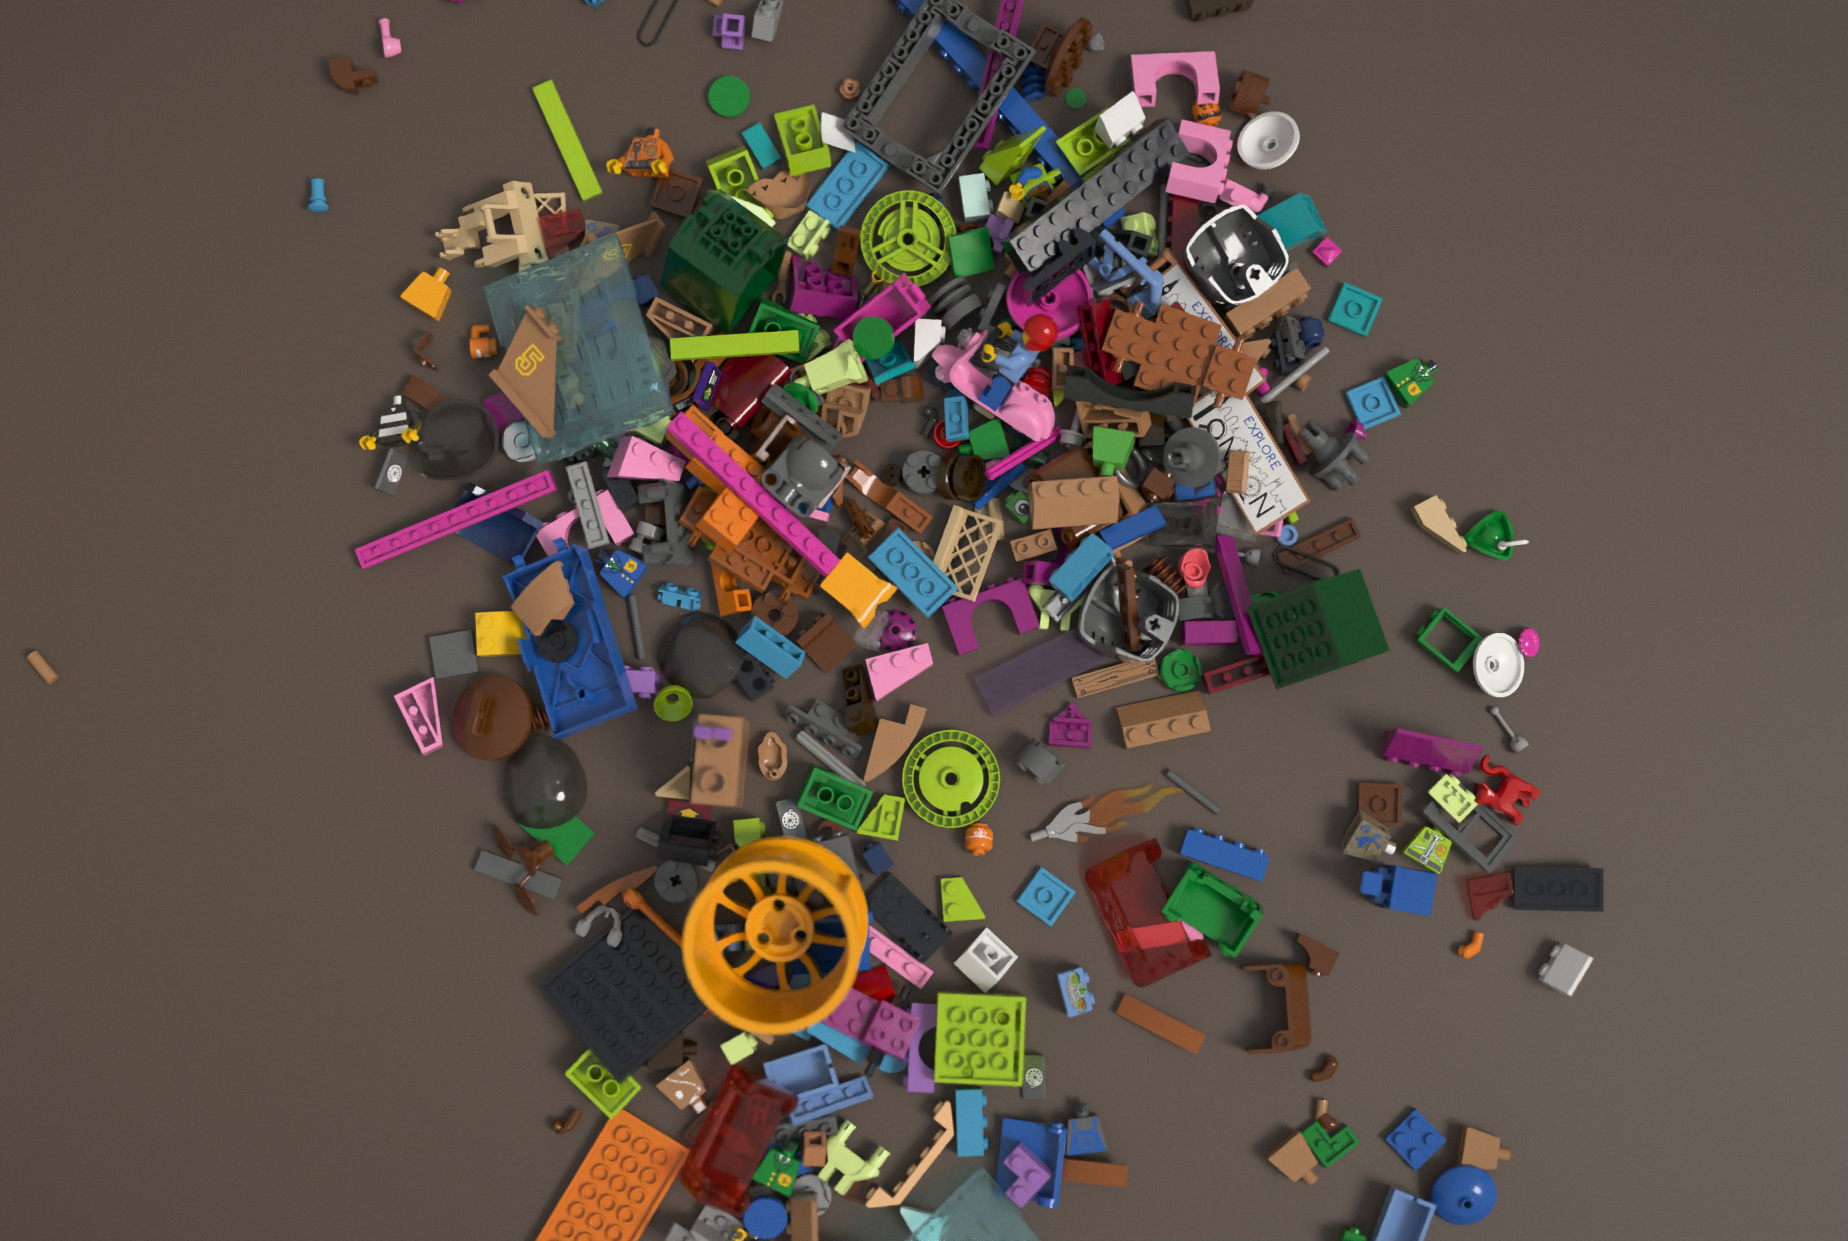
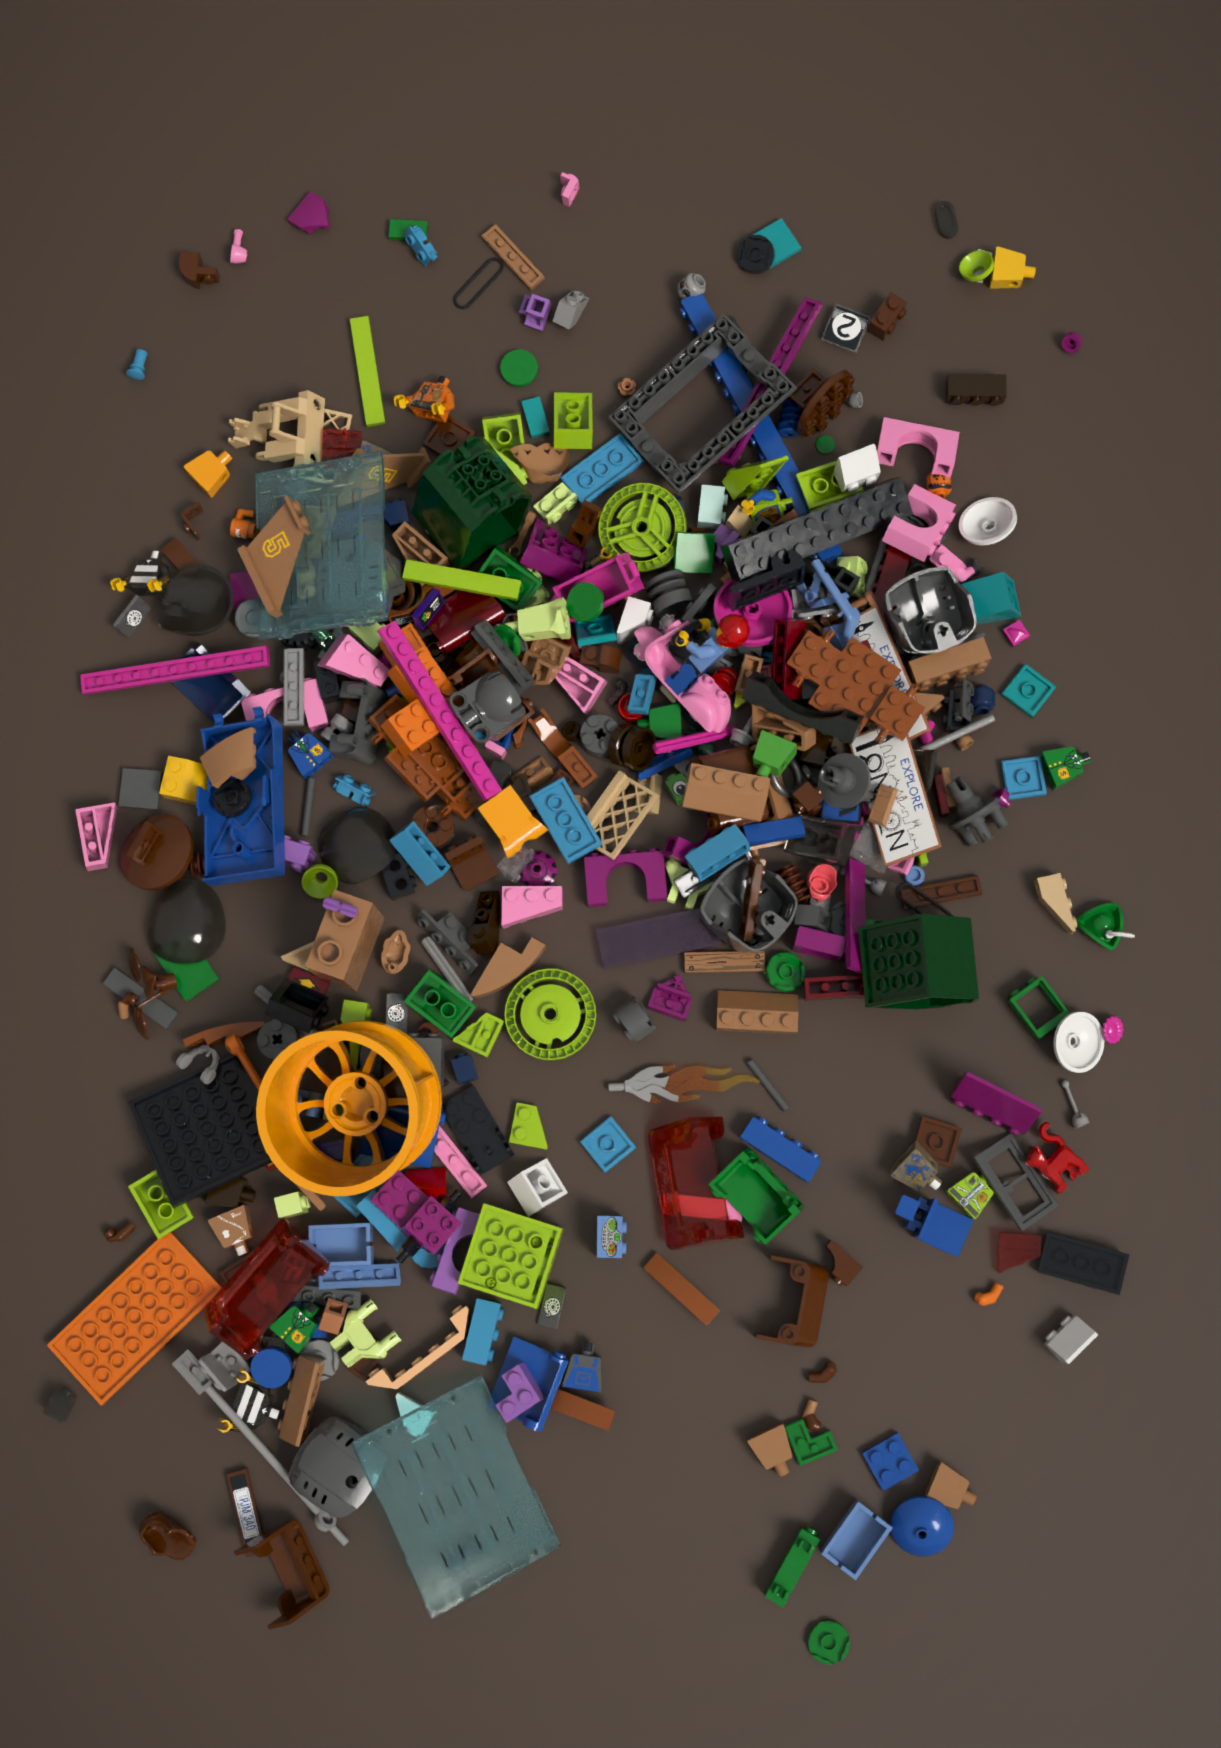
camera: 25 degrees right, 5 degrees down
orange arch [709,554,752,616] -> none
white sticker [821,113,856,153] -> none
reddish brown pin [843,499,875,539] -> none
orange head [965,823,993,856] -> none
medium nougat brick [1009,529,1057,564] -> none
reddish brown piece [1228,69,1271,119] -> none
yellowish green bracket [1427,774,1478,823] -> none
none -> arm [118,992,138,1019]
none -> bright pink wedge [555,657,608,715]

